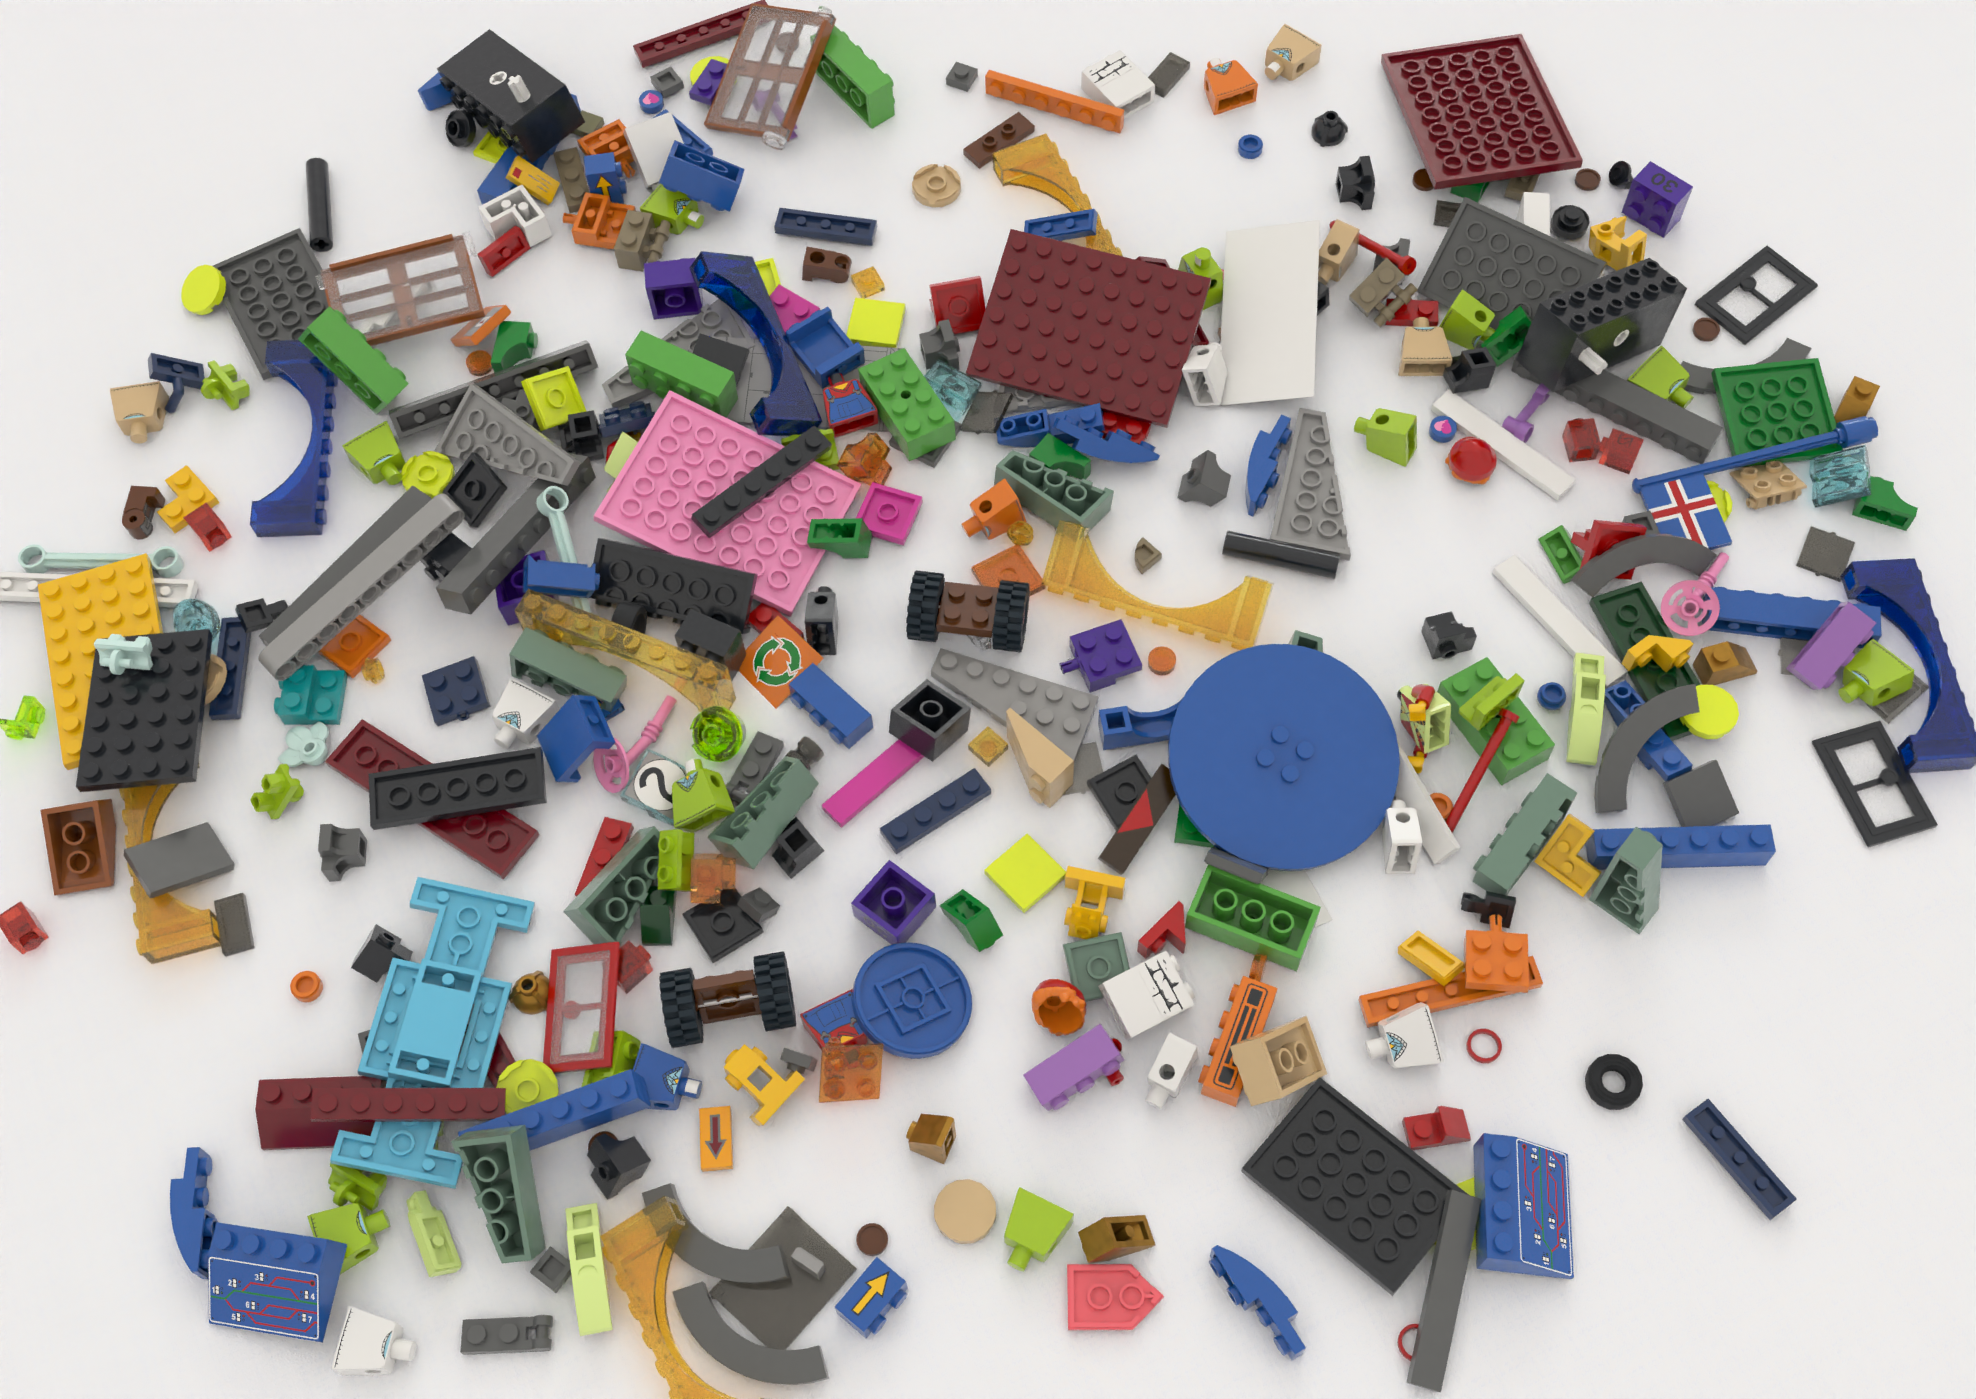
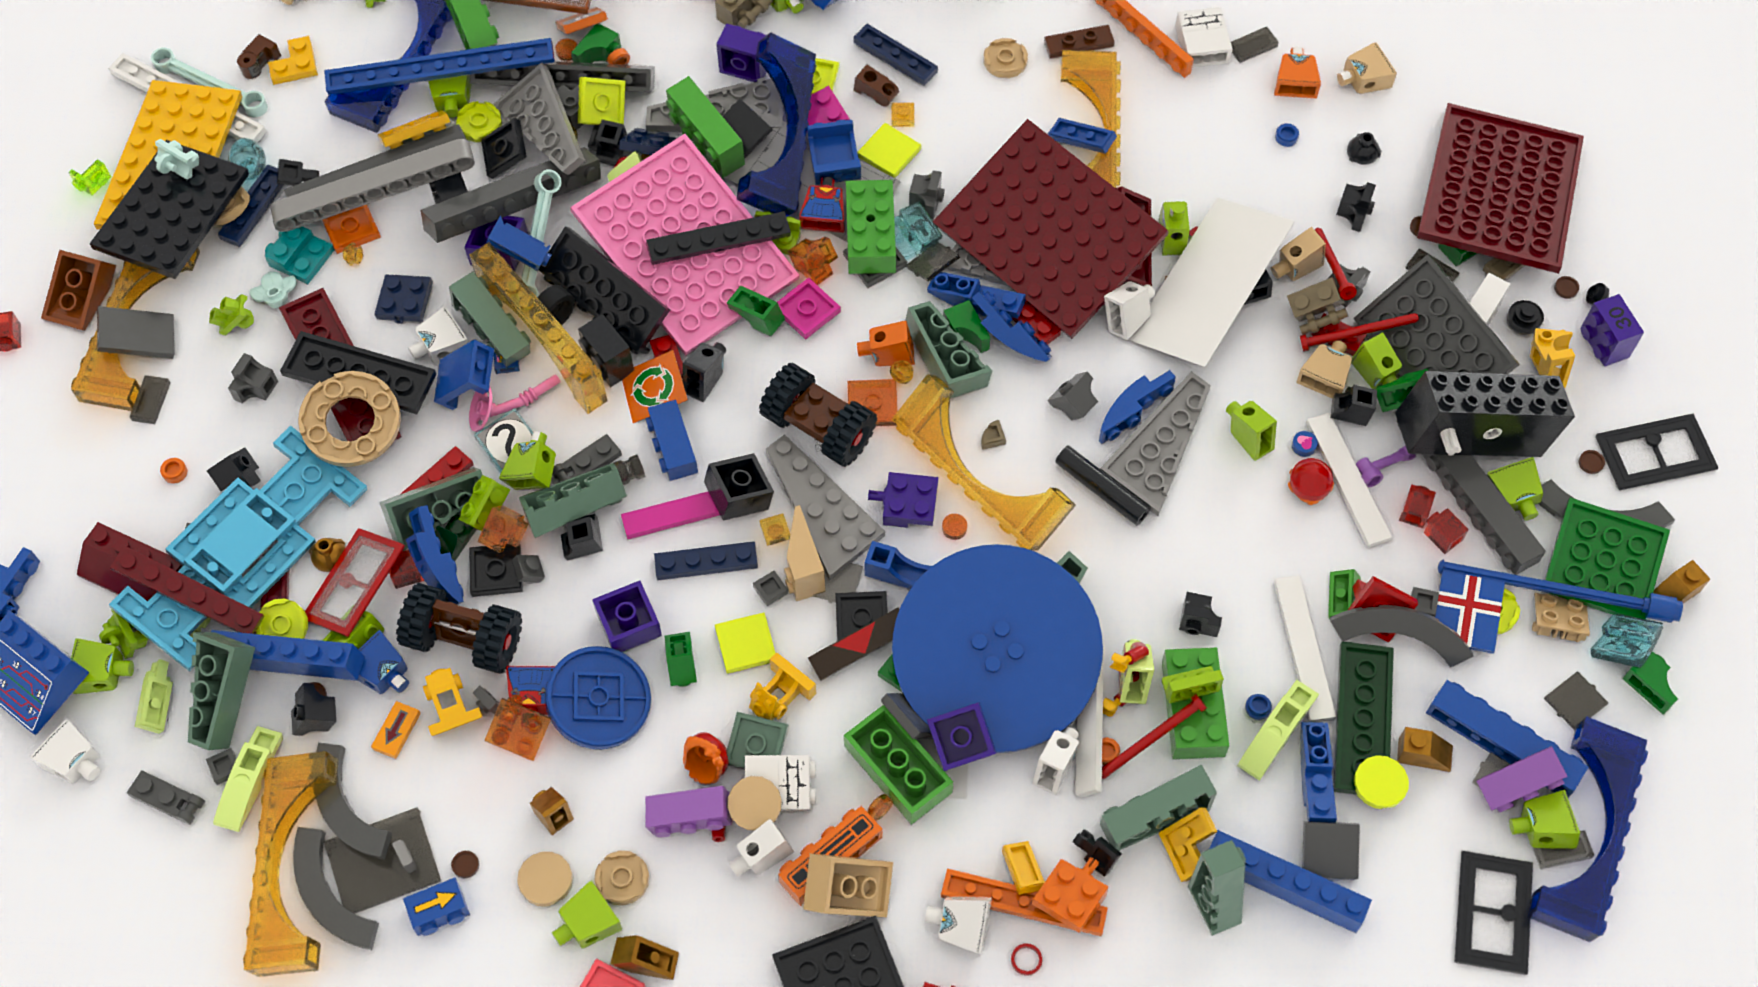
camera: 25 degrees right, 0 degrees up
clear red brick [183,503,232,552] -> none
clear neon green cone [690,706,746,762] -> none
red bracket [929,276,986,334] -> none
red slope [1137,901,1186,959] -> none
dark grey tile [1594,684,1700,813] -> none
yellow slope [1621,635,1693,672] -> none
bright pink dish [1661,552,1729,636] -> none
none -> tan plate [298,371,401,467]
none -> blue plate [324,38,555,95]
none -> yellow plate [377,110,450,149]
none -> blue slope [406,505,464,605]
none -> tan tile [594,850,650,906]
none -> orange tile [607,48,630,65]
none -> tan tile [728,776,782,831]
none -> dark grey plate [753,570,788,606]
none -> dark purple brick [927,702,997,771]
none -> red bar [1300,313,1419,352]

